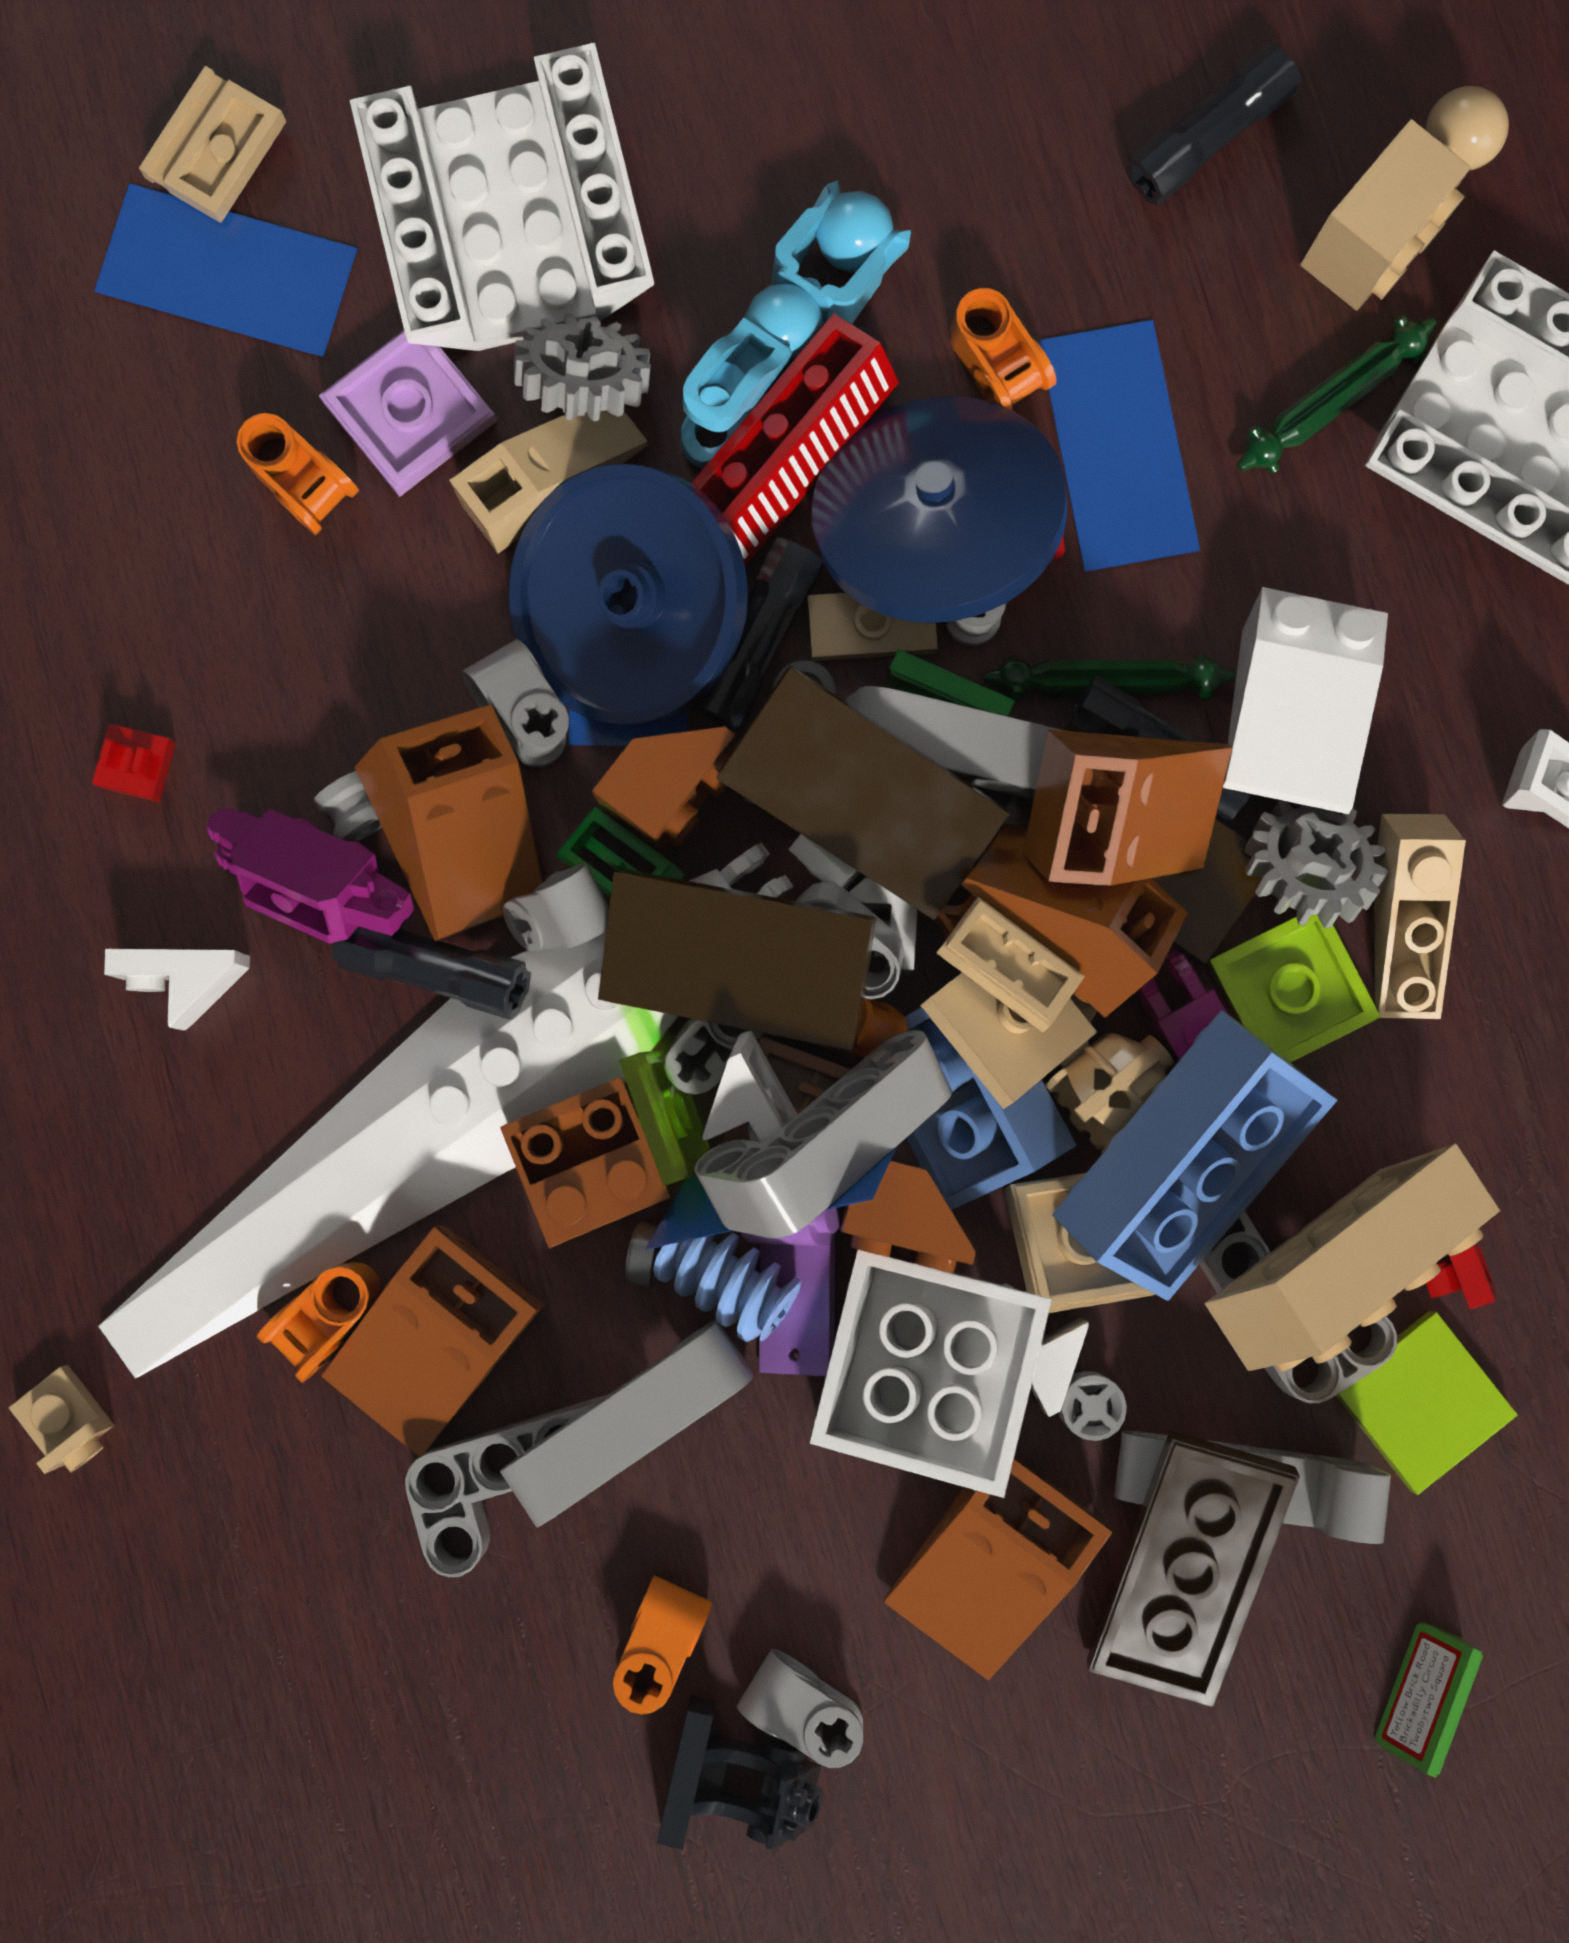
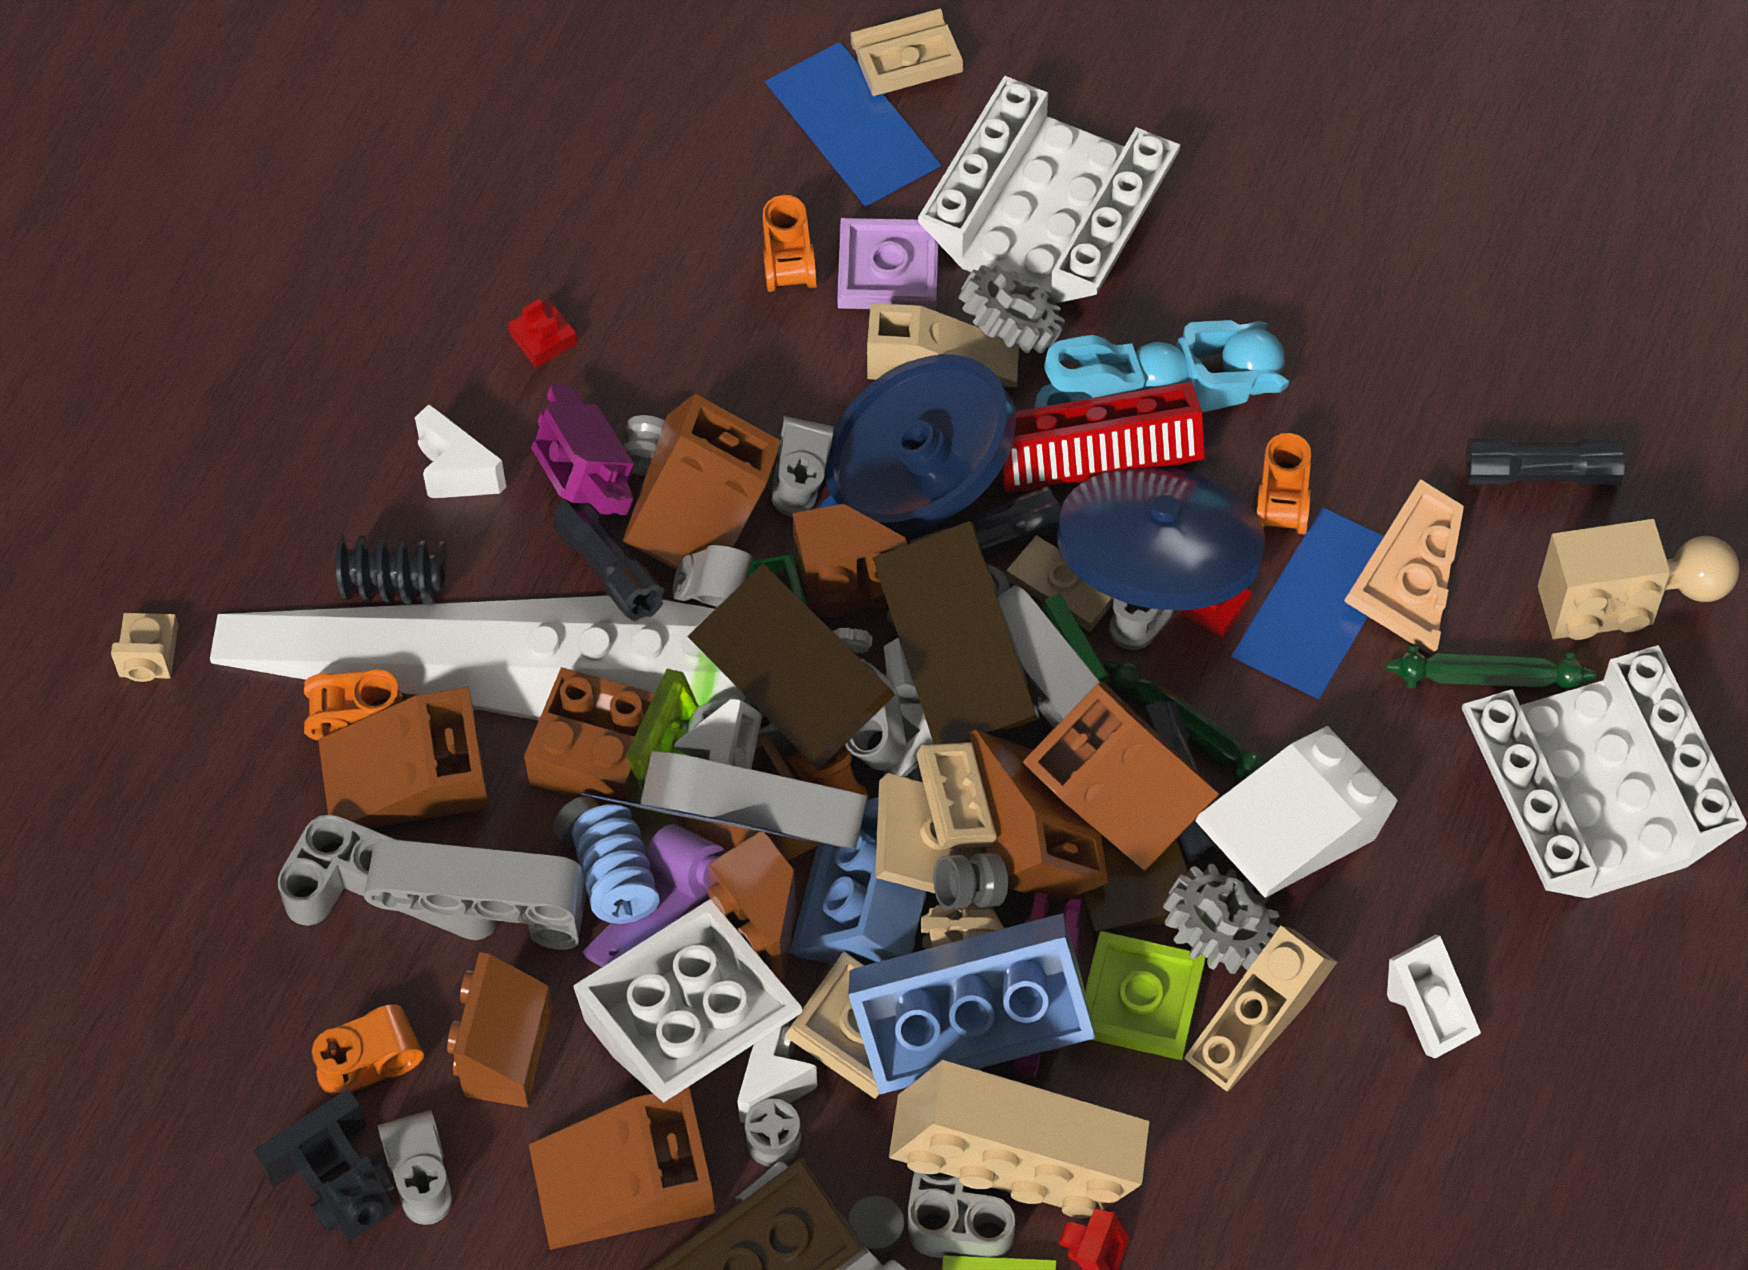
camera: 45 degrees right, 25 degrees down
none -> black piece [335,534,447,606]
none -> dark orange slope [447,952,553,1108]
none -> dark grey tile [848,1196,904,1256]
none -> dark grey wheel [933,852,1008,910]
none -> light nougat wing [1344,479,1464,656]

